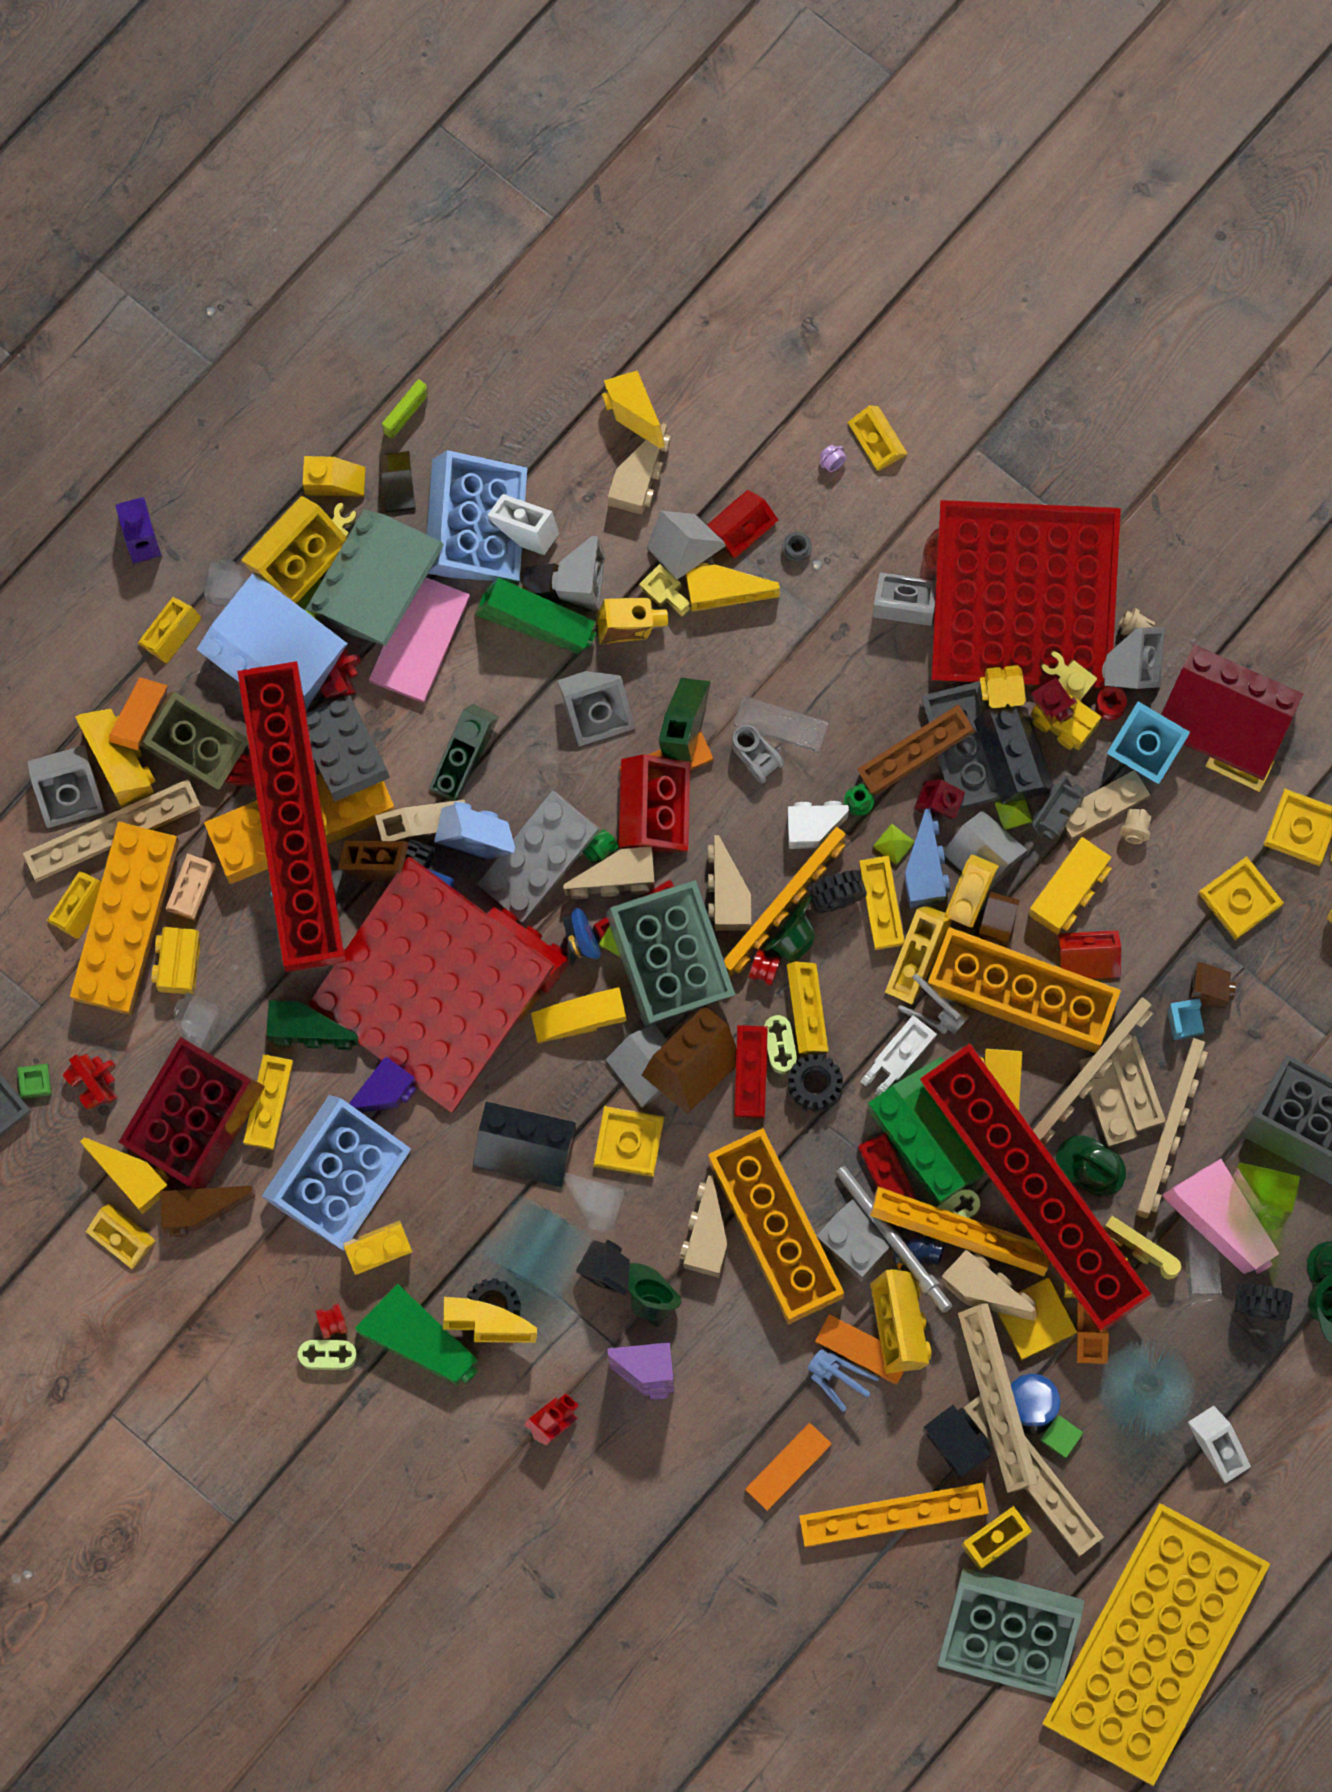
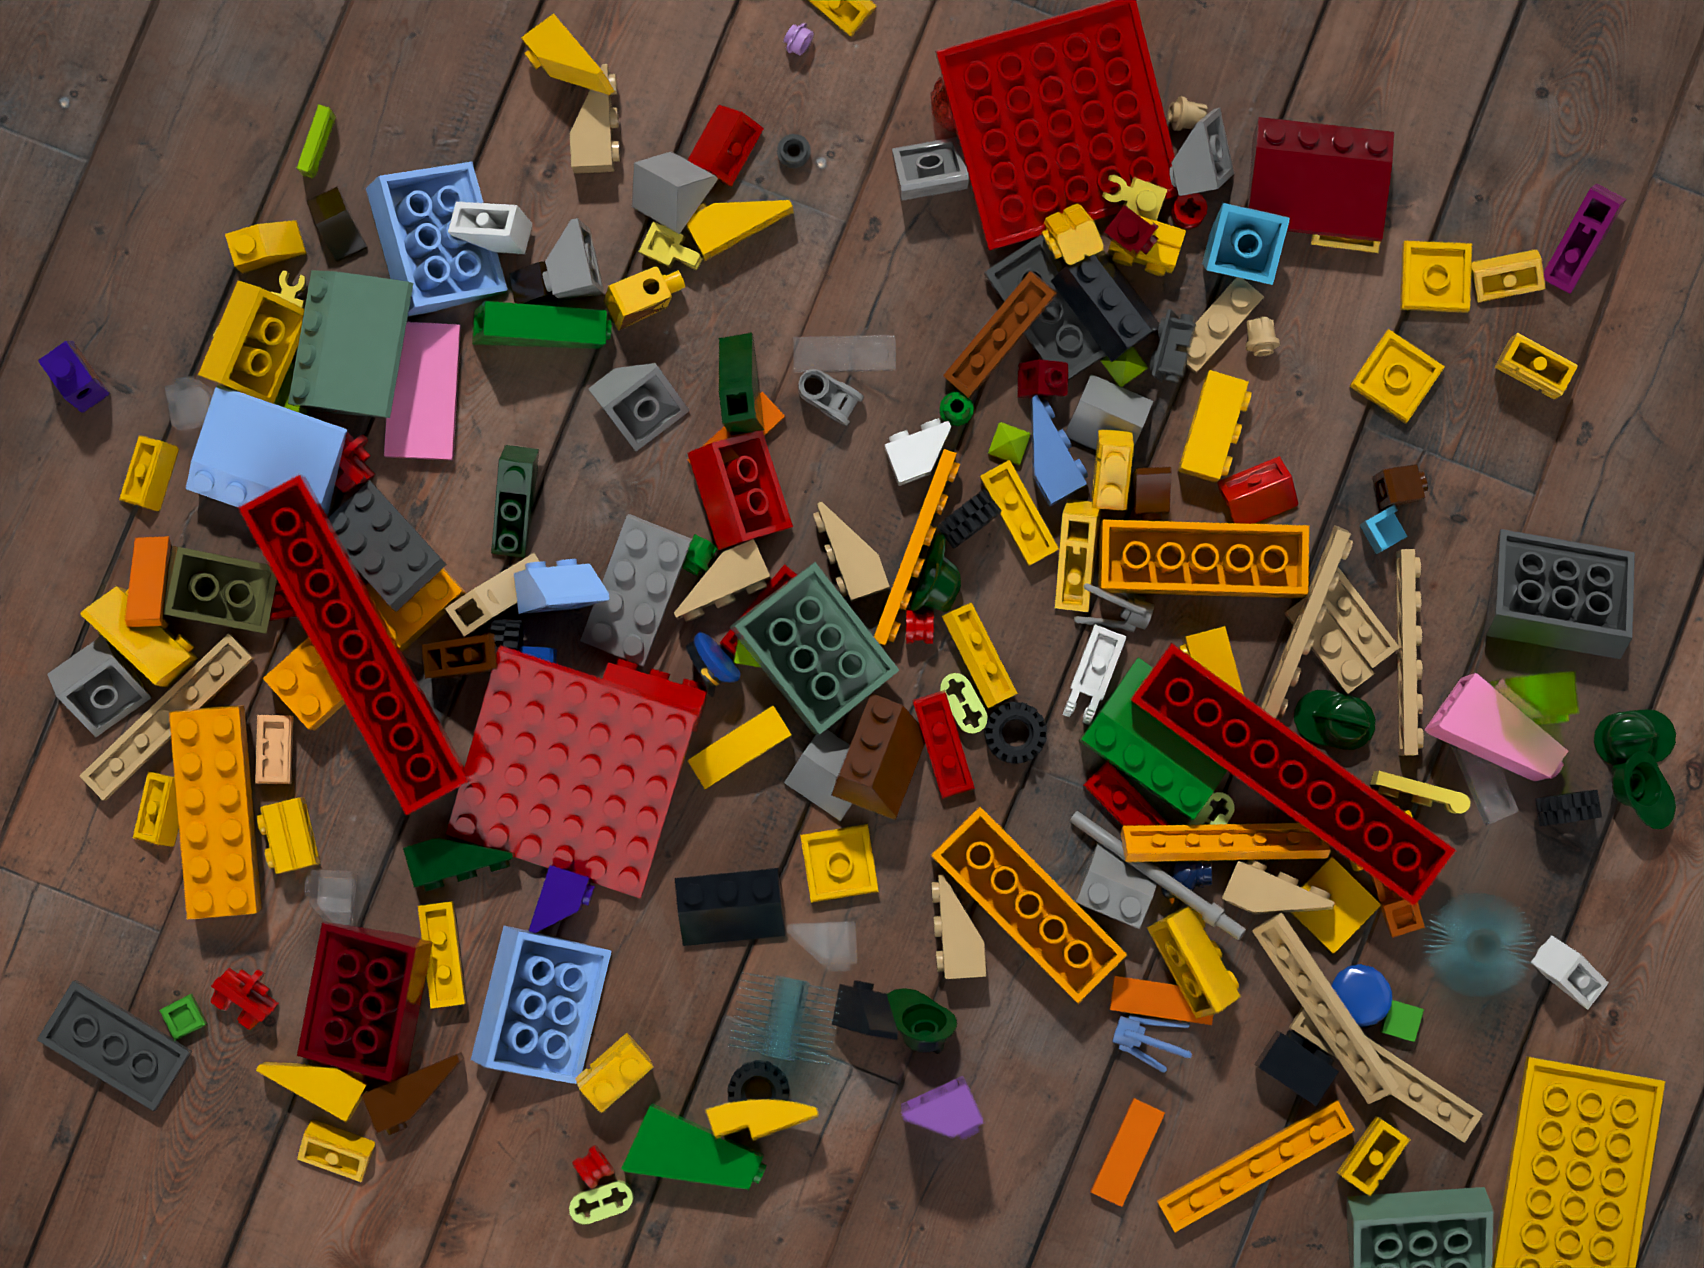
camera: 20 degrees left, 10 degrees up
red hips [524,1393,578,1446] -> none

